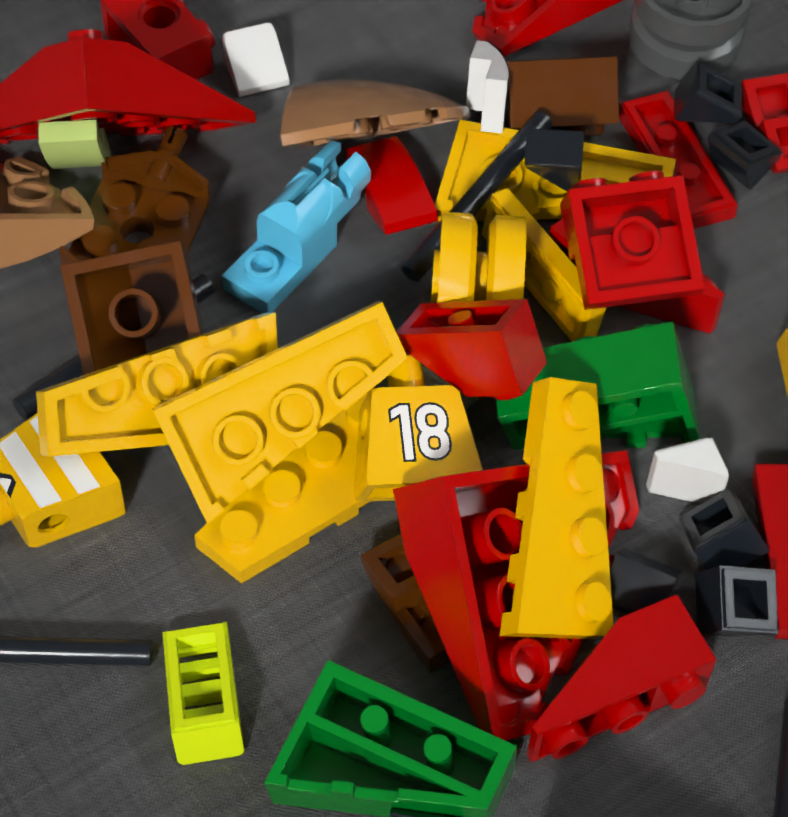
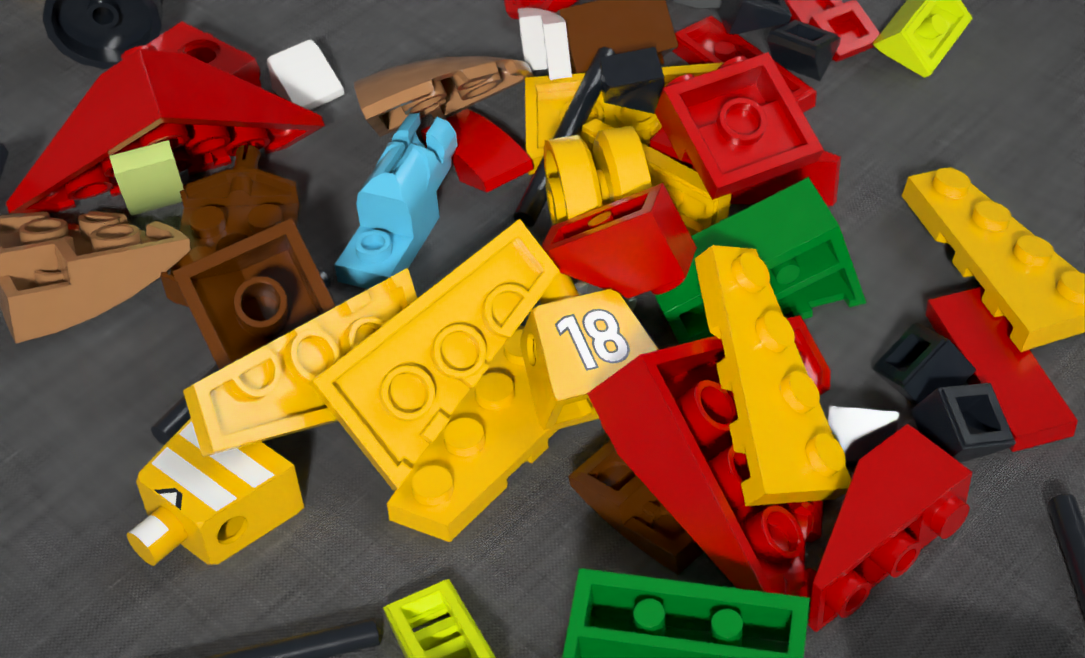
camera: 10 degrees left, 10 degrees down
white slope [646,437,729,504] -> none

